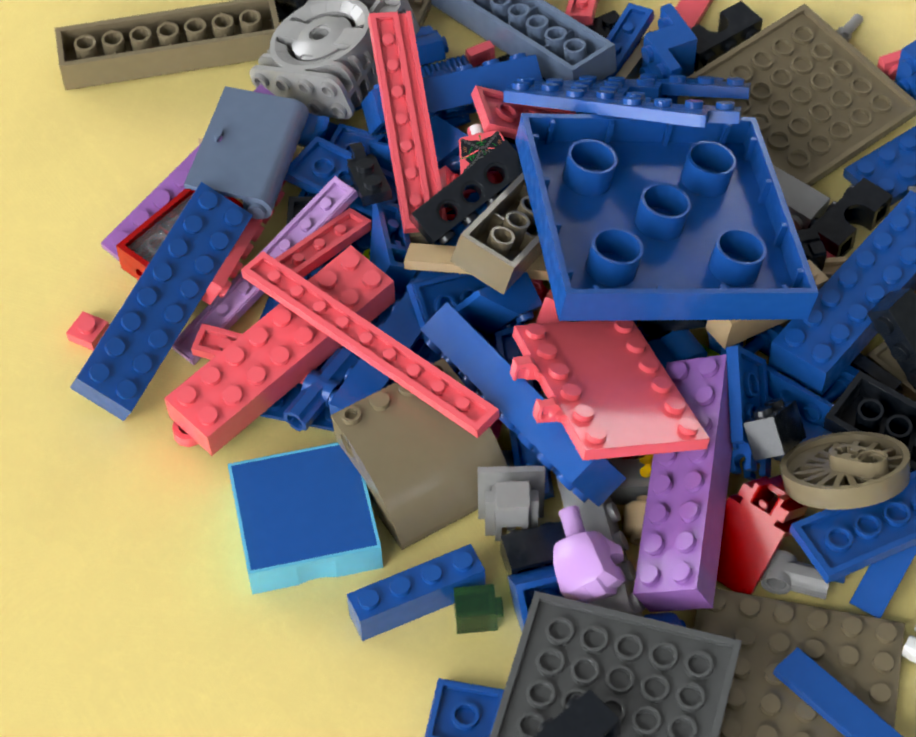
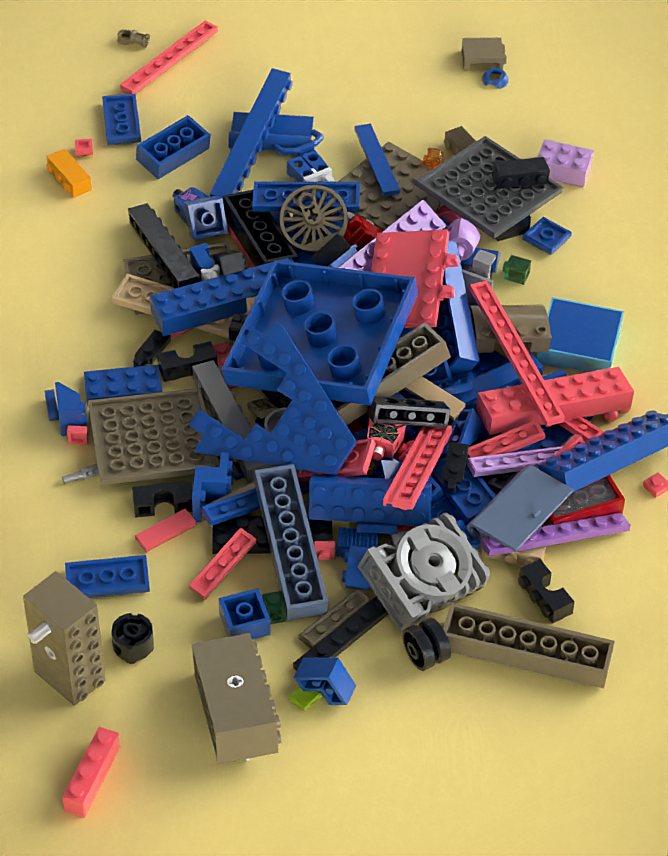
camera: 155 degrees left, 5 degrees down
blue brick [347,544,485,641] -> none
none -> black arch [518,559,575,623]

